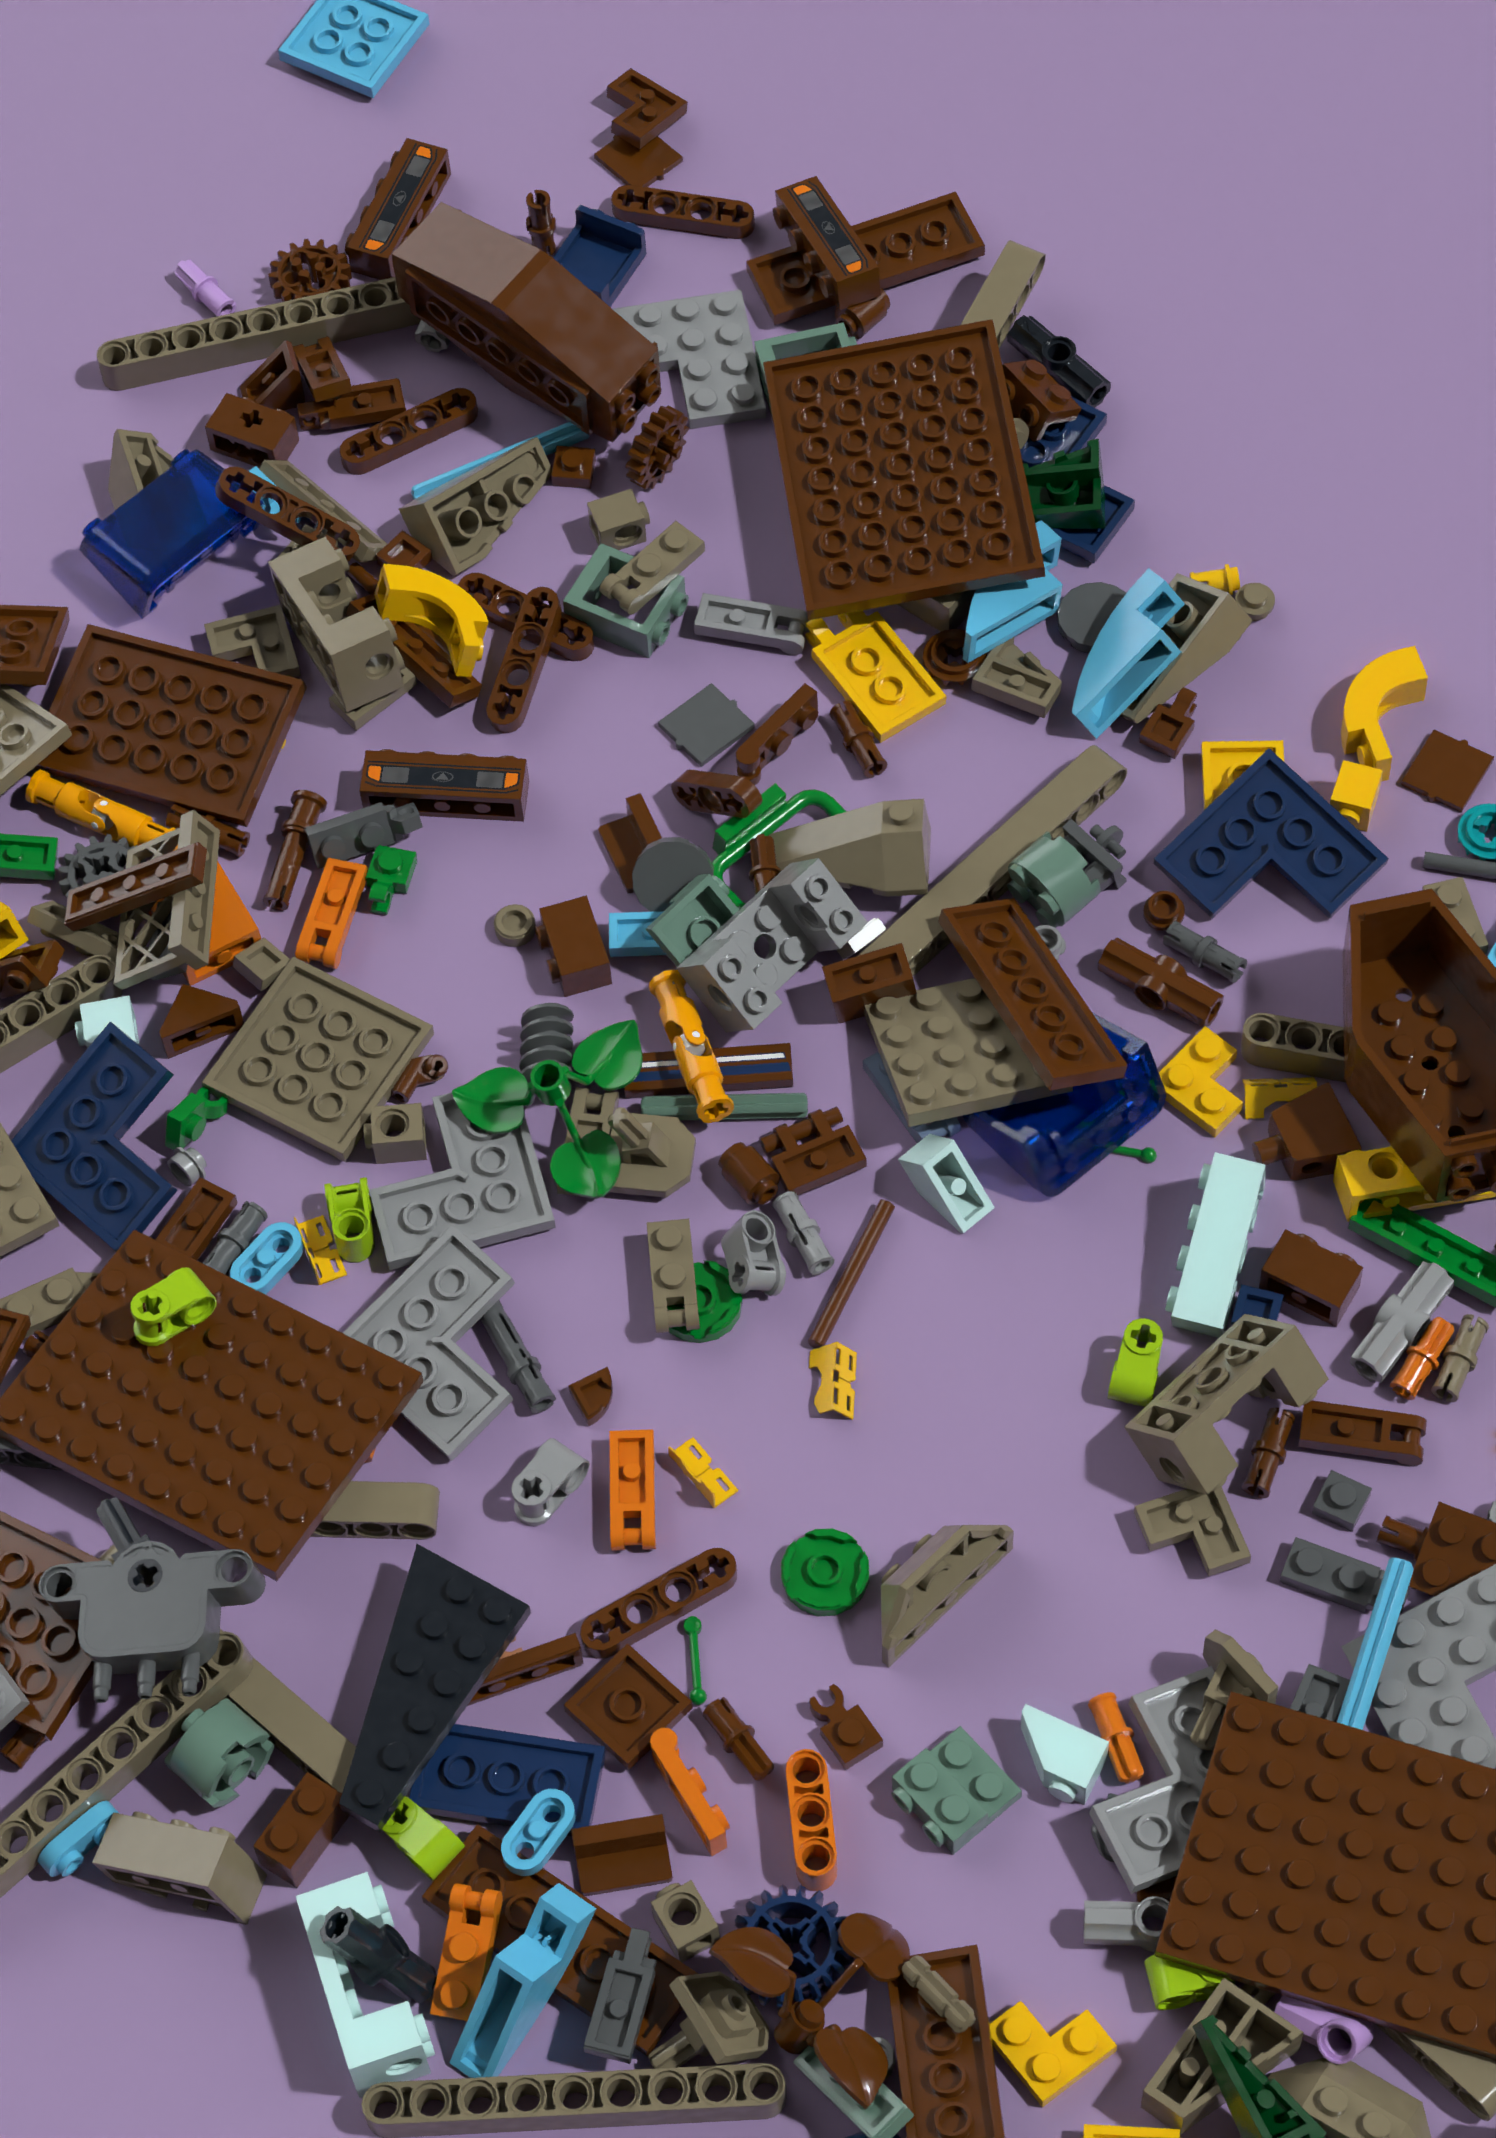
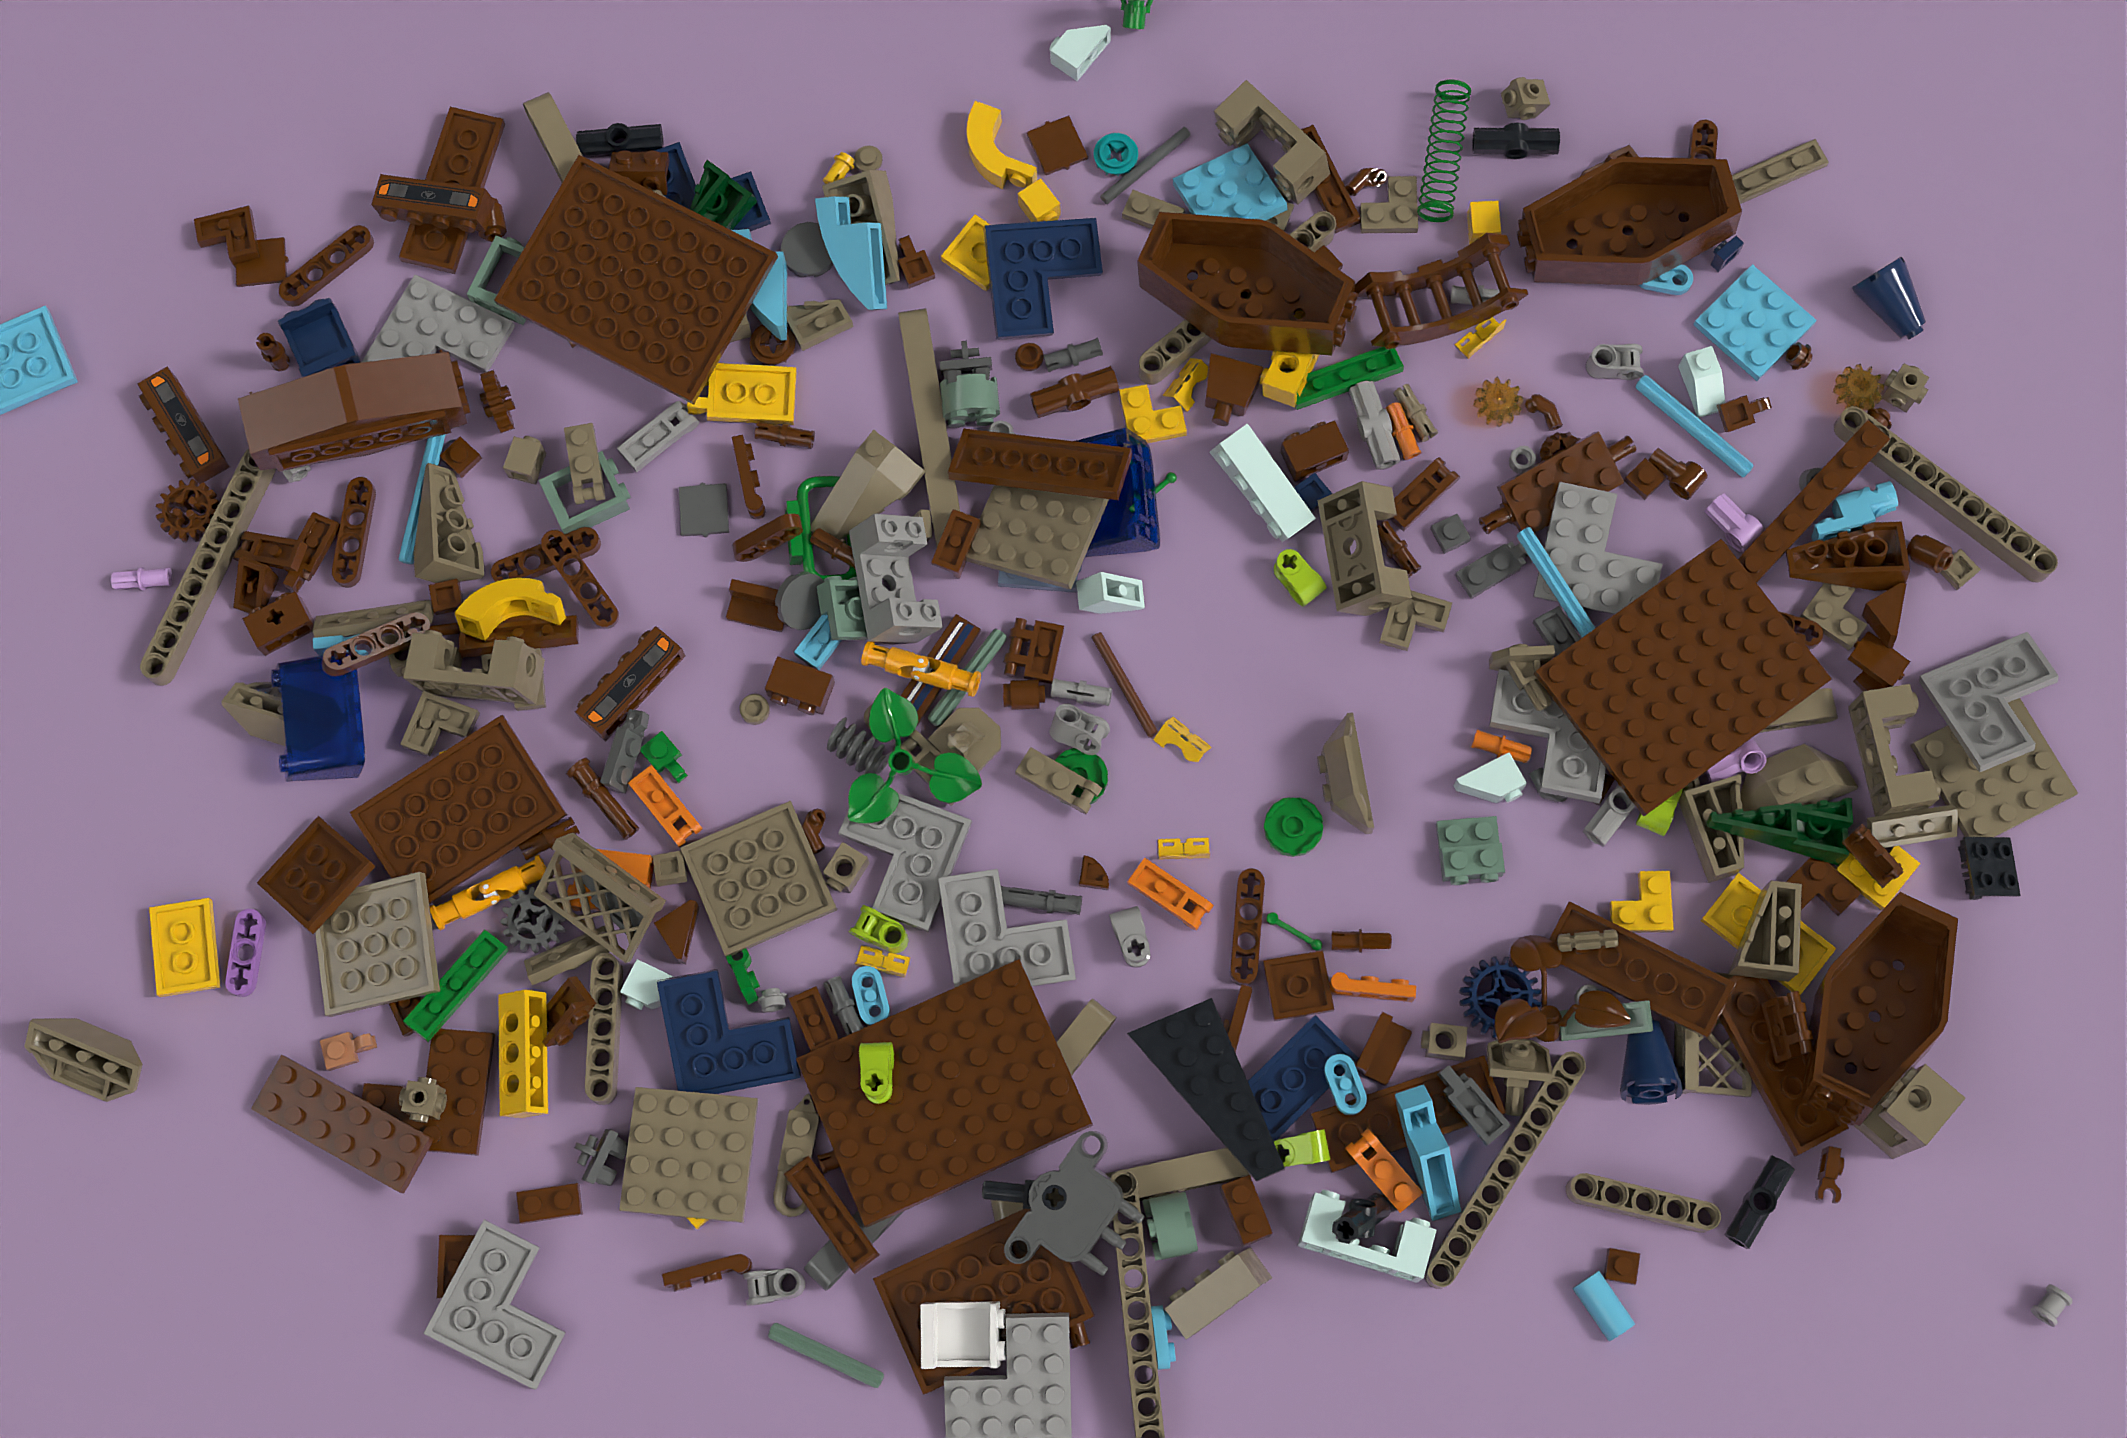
camera: 55 degrees left, 15 degrees up
reddish brown tile [64,842,207,932] -> none
orange beam [786,1749,838,1891] -> none
reddish brown plate [809,1684,883,1770] -> none

